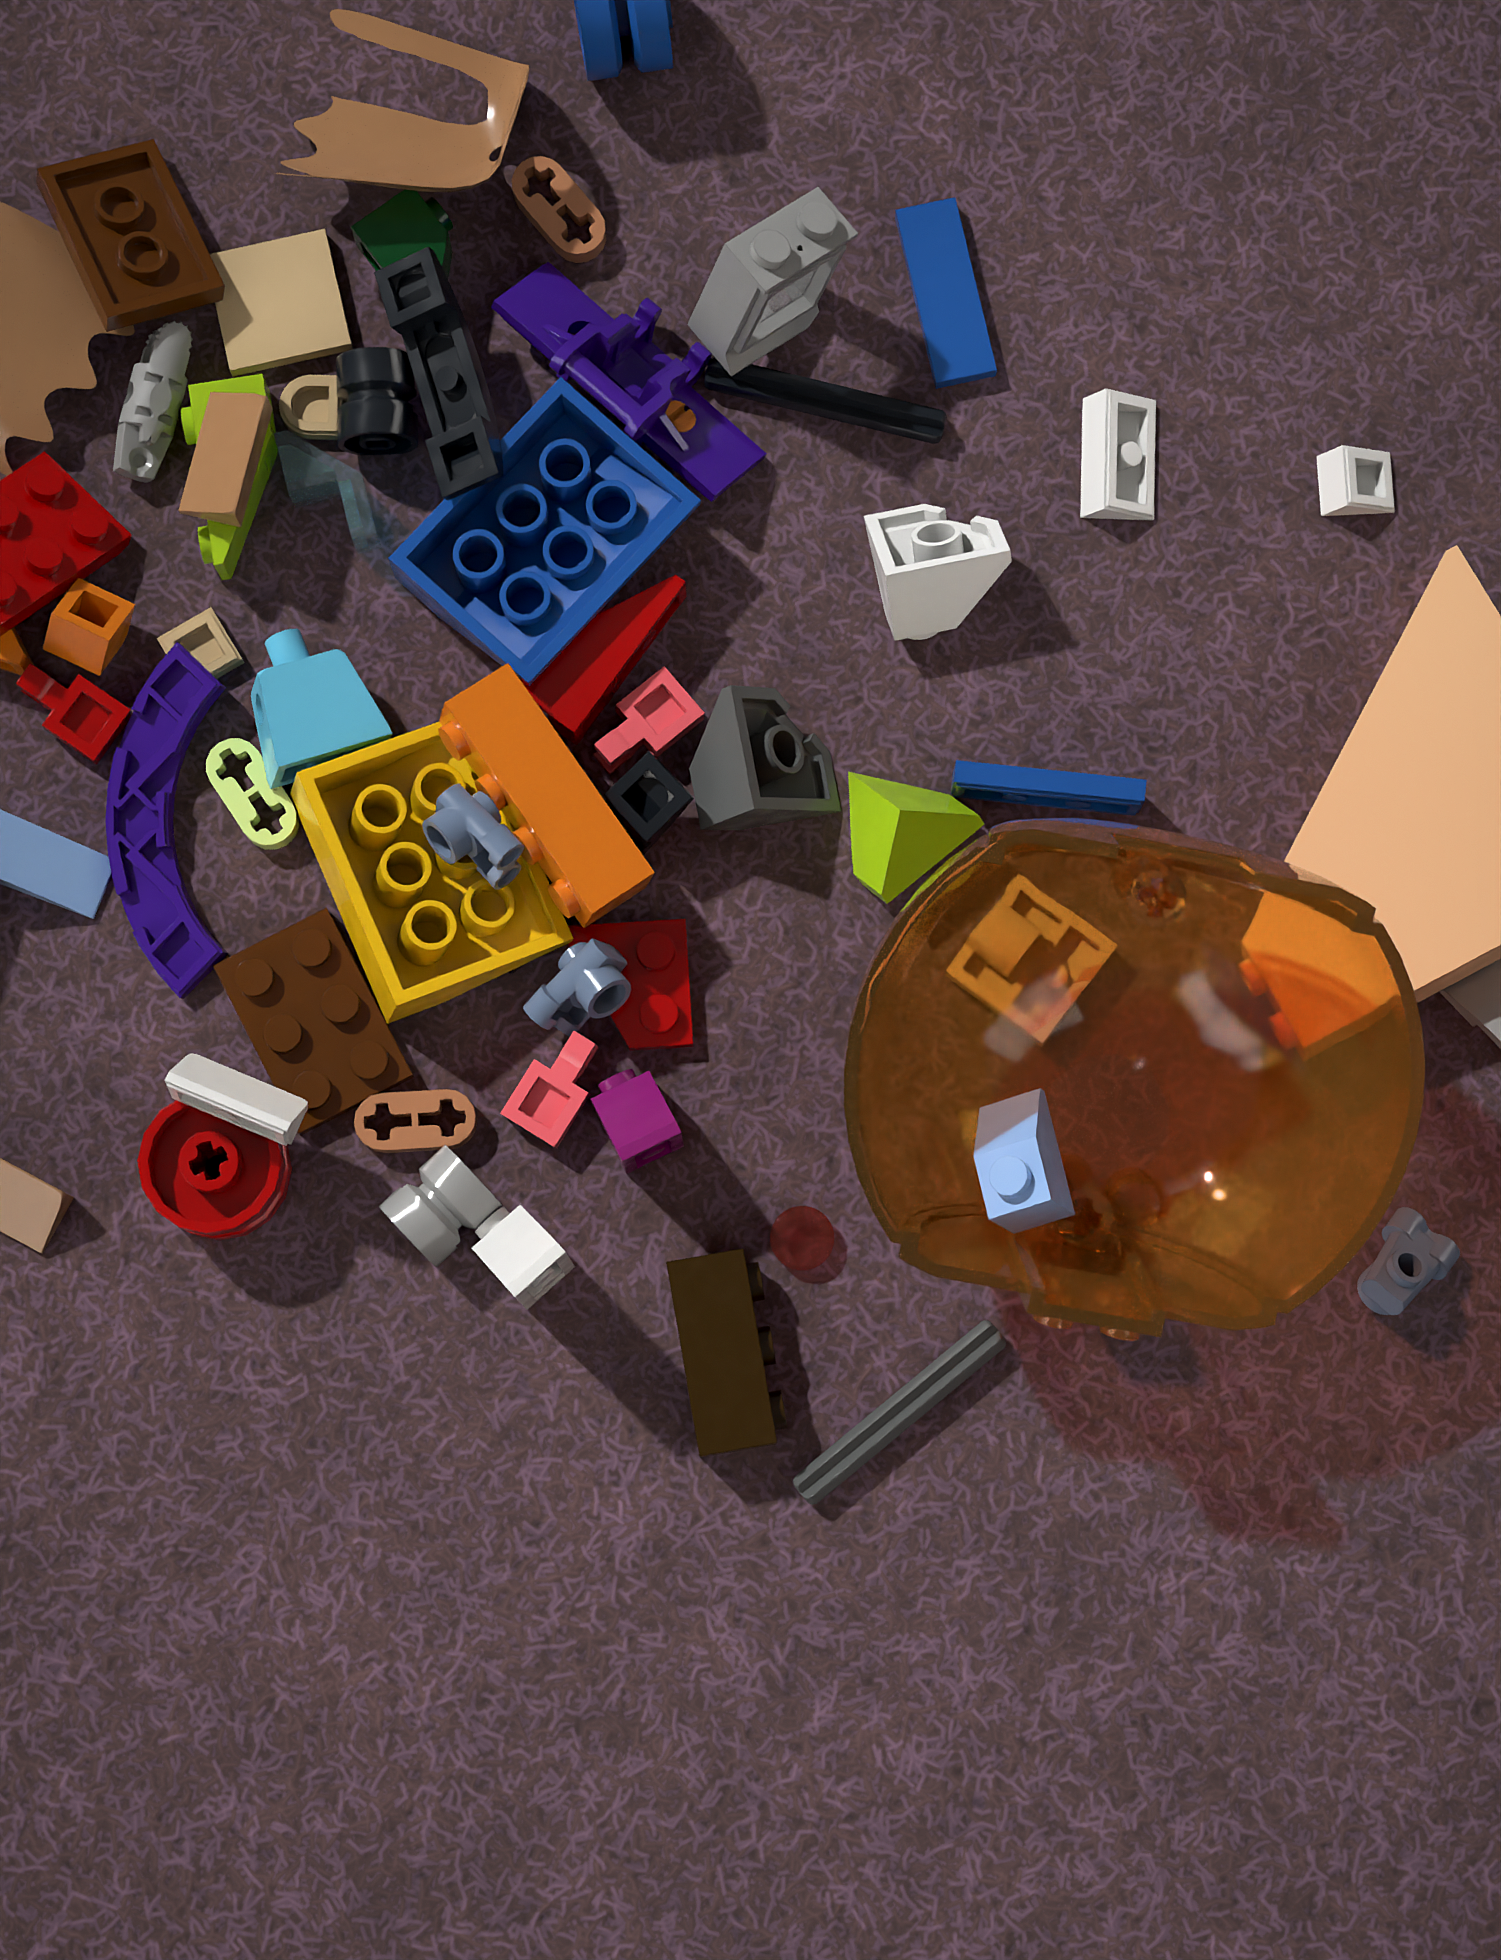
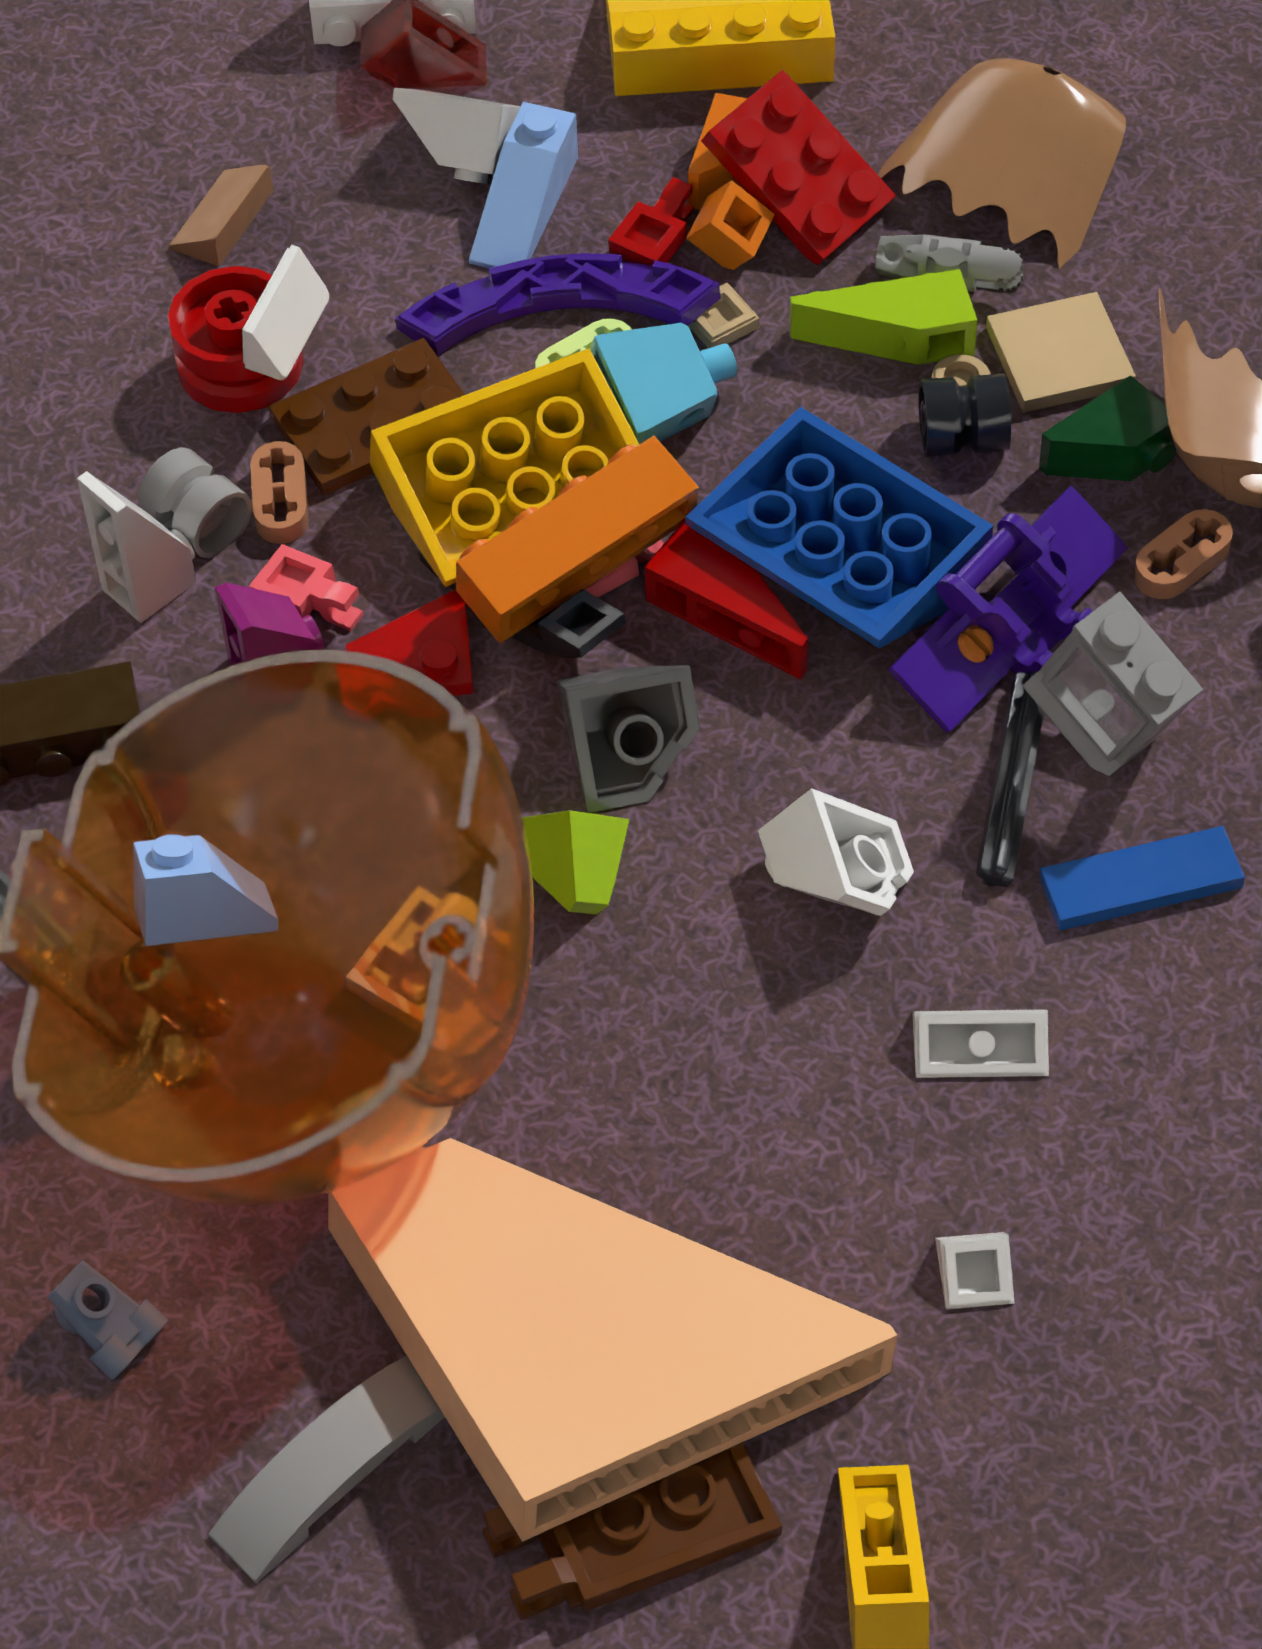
camera: 90 degrees right, 25 degrees down
reddish brown plate [36,139,225,332] -> none
medium nougat slope [178,392,272,527] -> none
clear light blue slope [274,430,382,554] -> none
black slope [374,246,503,501] -> none
sand blue plate [422,783,524,890] -> none
sand blue plate [523,938,631,1036] -> none
coral plate [593,666,705,775] -> none
blue tile [951,760,1147,816] -> none

